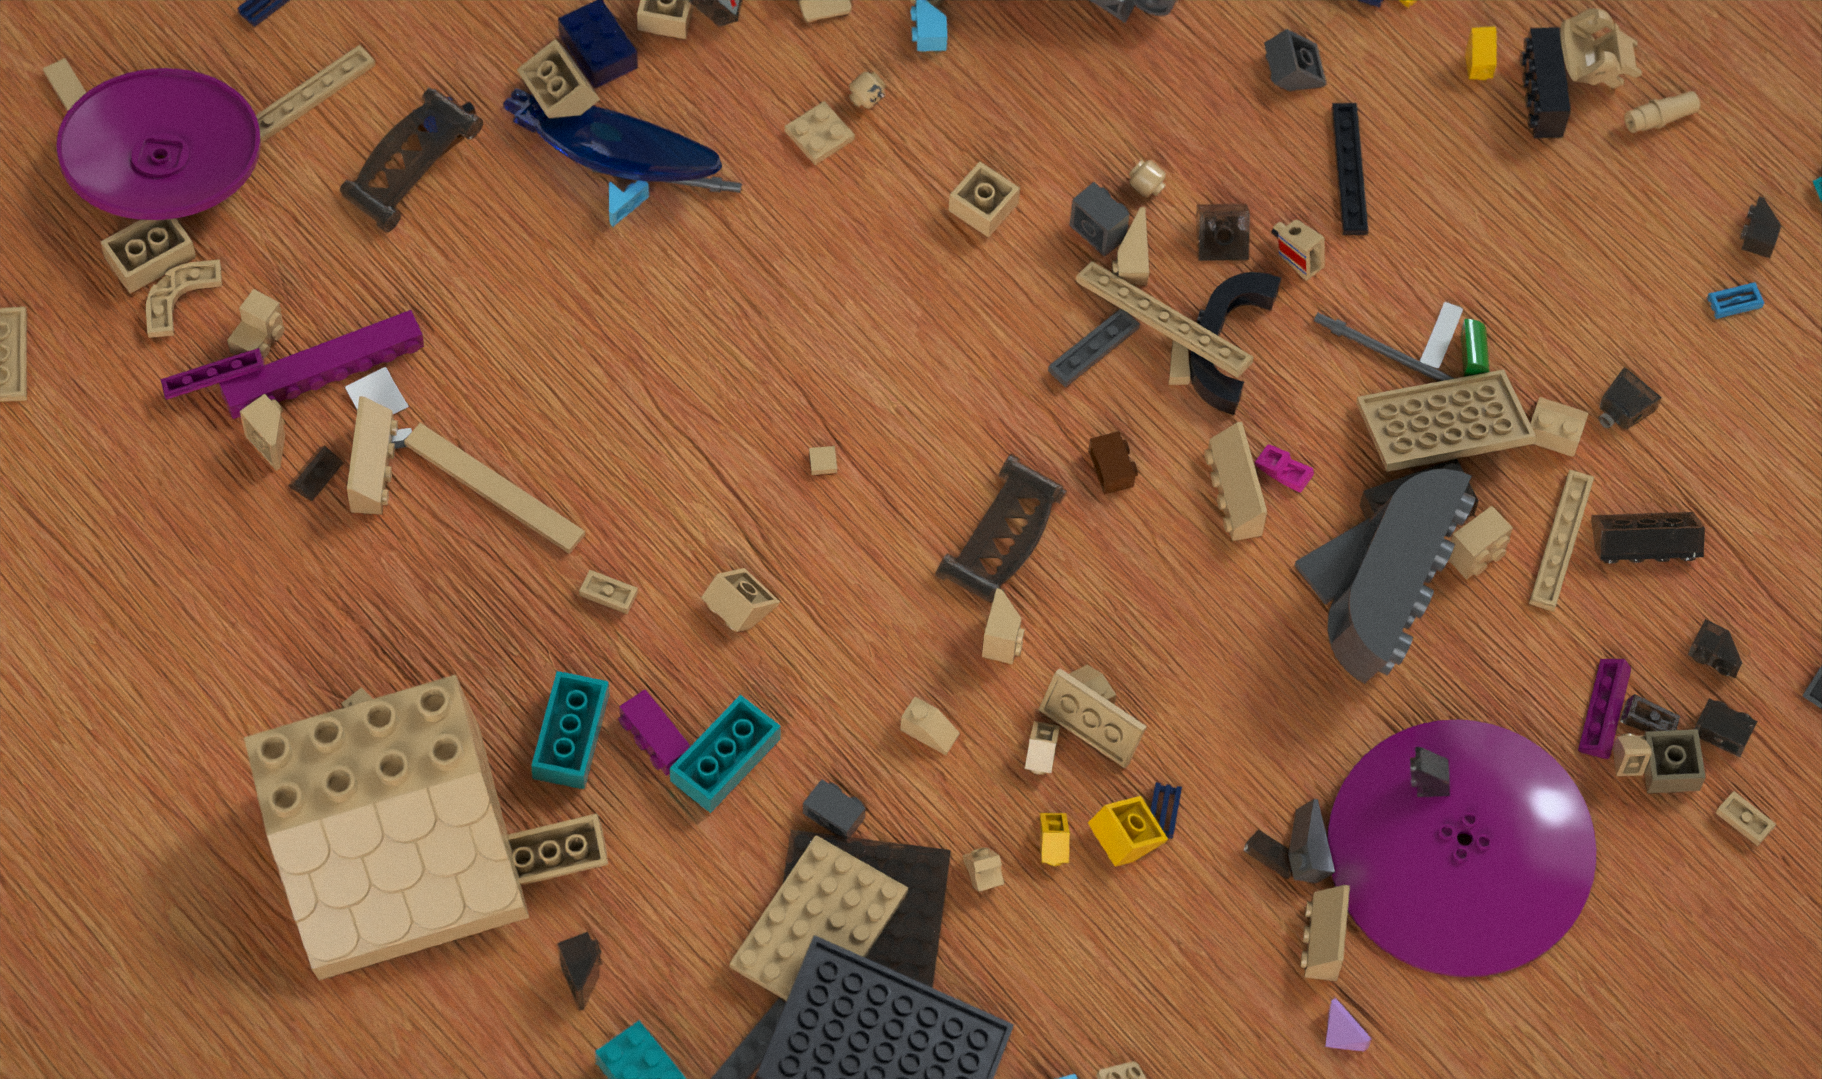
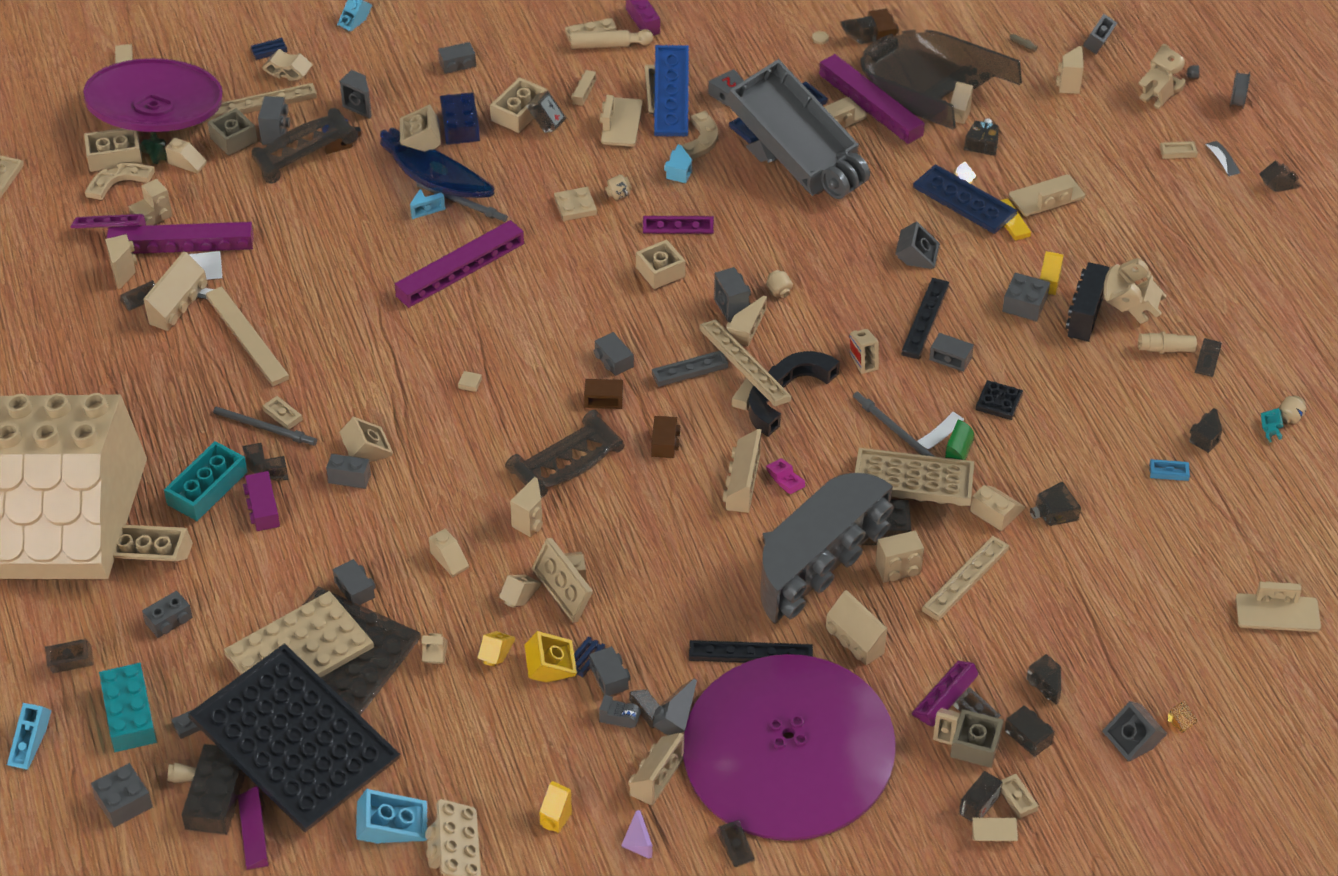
camera: 25 degrees right, 15 degrees down
clear smoke slope [557,932,602,1011] -> none
teal brick [670,694,781,813] -> none
clear smoke slope [1196,204,1250,261] -> none
clear smoke slope [1410,747,1450,797] -> none
clear smoke slope [1591,512,1705,564] -> none
none -> clear smoke brick [45,639,94,673]
none -> clear green hips [140,132,167,164]
none -> dark grey brick [142,590,193,638]
none -> tan slope [165,138,207,173]
none -> dark tan brick [207,108,257,156]
none -> dark grey bar [213,406,317,446]
none -> clear smoke brick [242,443,289,481]
none -> dark grey brick [258,96,290,146]
none -> tan brick [262,49,313,81]
none -> dark grey brick [326,454,371,489]
none -> dark grey slope [340,70,372,119]
none -> magenta brick [394,220,524,308]
none -> yellow slope [539,781,572,833]
none -> reddish brown piece [584,379,623,409]
none -> dark grey brick [589,646,631,696]
none -> dark grey brick [594,332,634,376]
none -> dark grey leg [599,695,641,728]
none -> magenta slope [643,216,714,234]
none -> black tile [689,640,813,663]
none -> clear smoke slope [717,820,755,868]
none -> tan slope [826,590,887,665]
none -> dark grey brick [929,333,974,372]
none -> clear smoke brick [959,771,1003,822]
none -> tan slope [972,818,1018,841]
none -> black tile [975,380,1023,420]
none -> dark grey brick [1002,273,1050,321]
none -> clear smoke slope [1195,338,1222,377]

